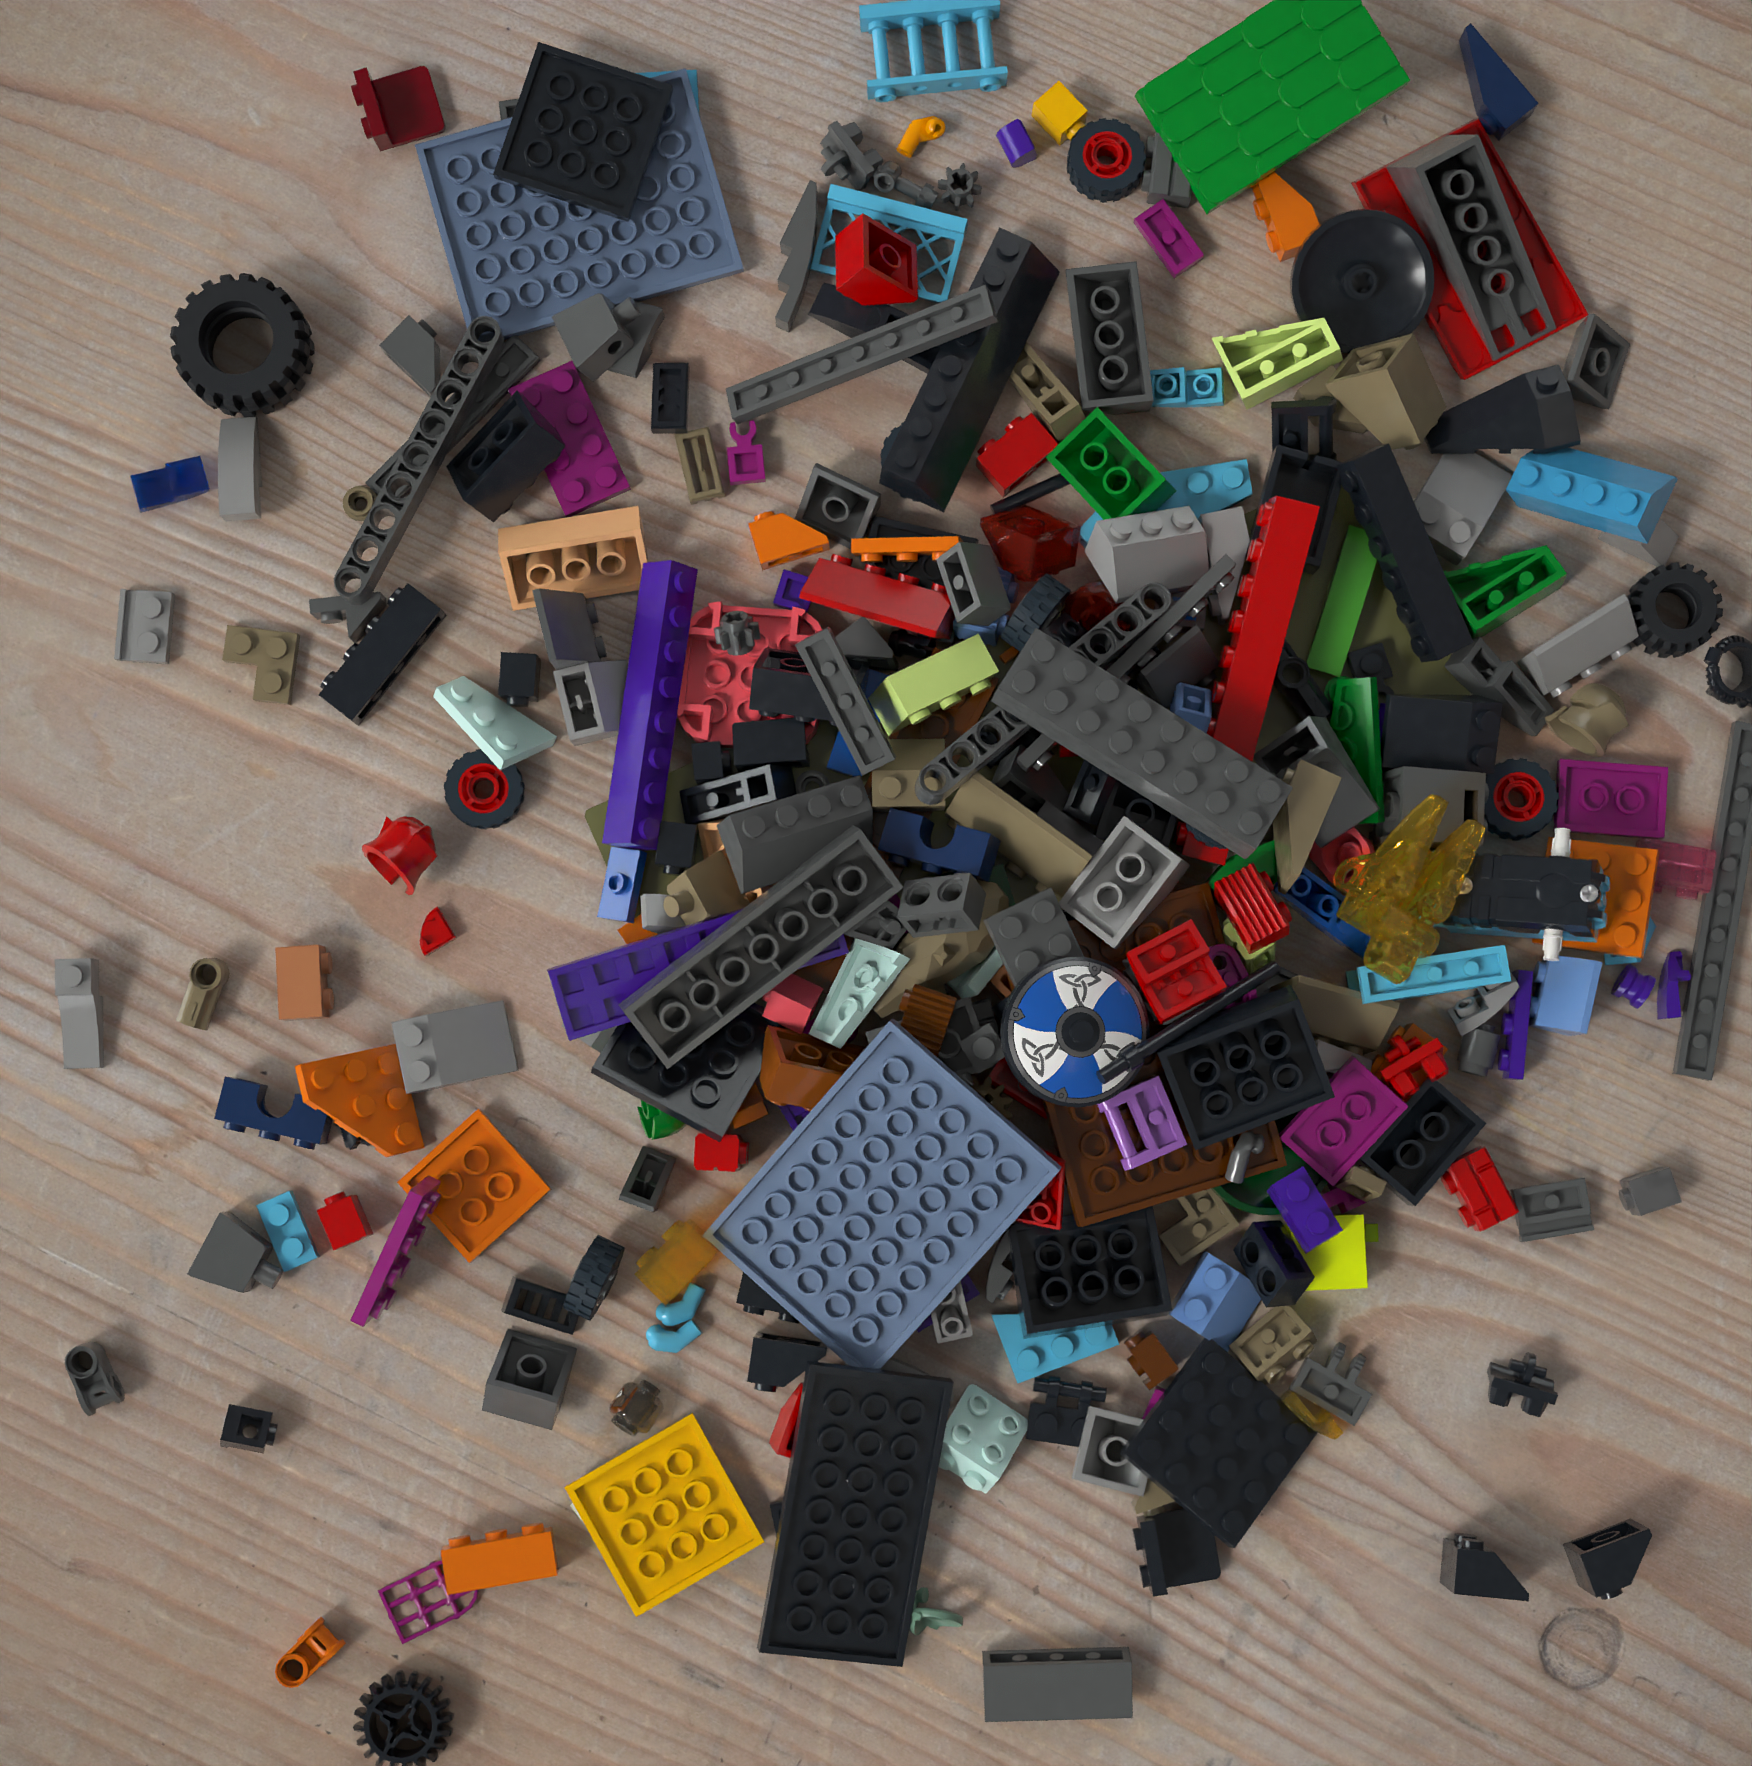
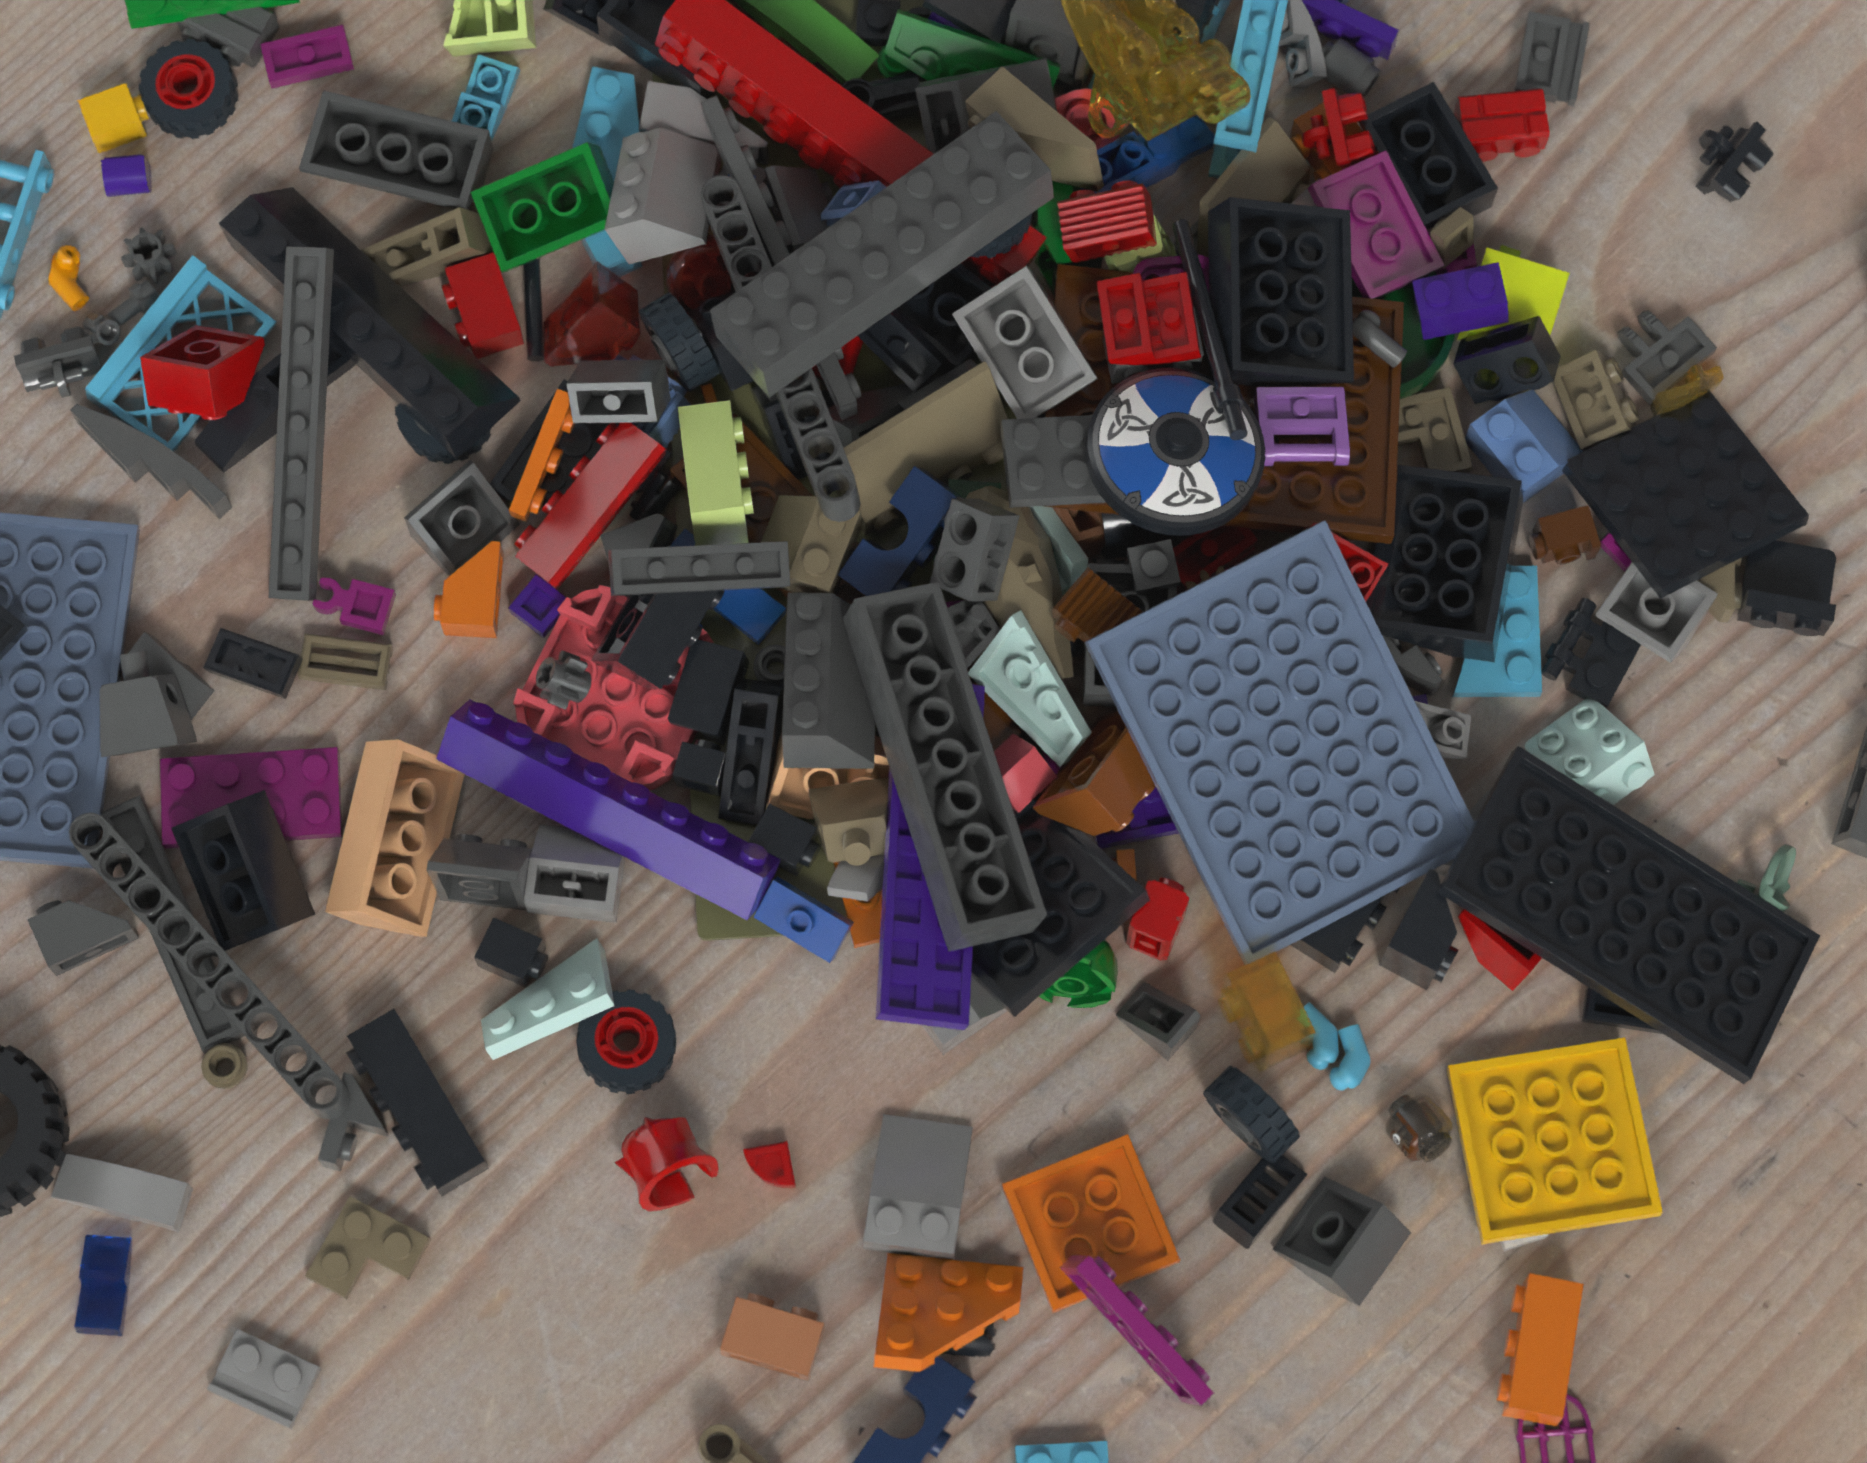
camera: 75 degrees left, 10 degrees down
red brick [317,1191,373,1250] -> none

